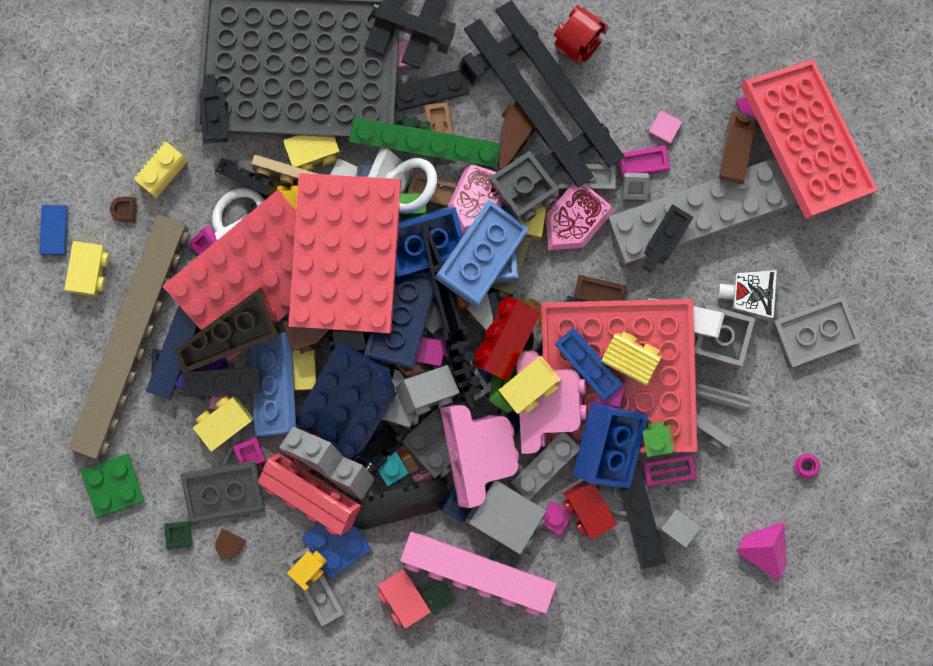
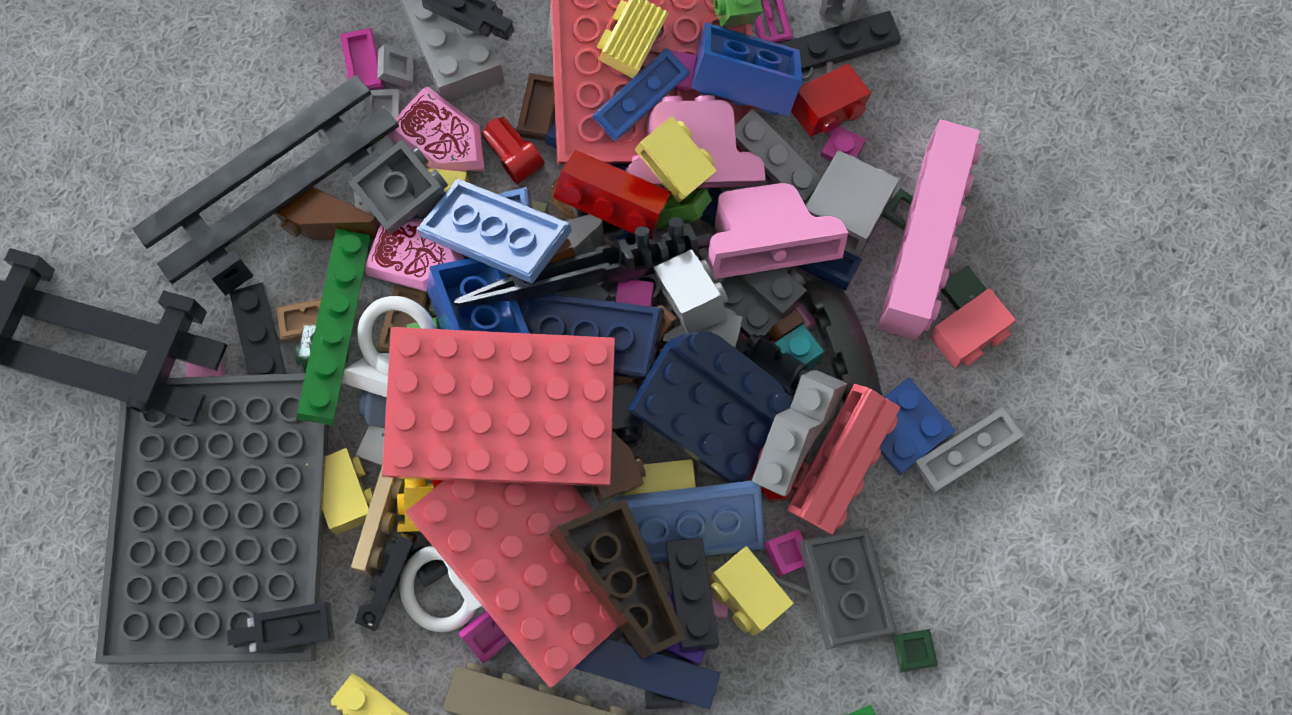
camera: 90 degrees left, 10 degrees down
reddish brown tile [215,528,245,558] -> none
yellow brick [287,551,327,591] -> none
red brick [554,5,608,65] -> none
bright pink tile [649,110,682,145] -> none
none -> red piece [481,116,545,185]

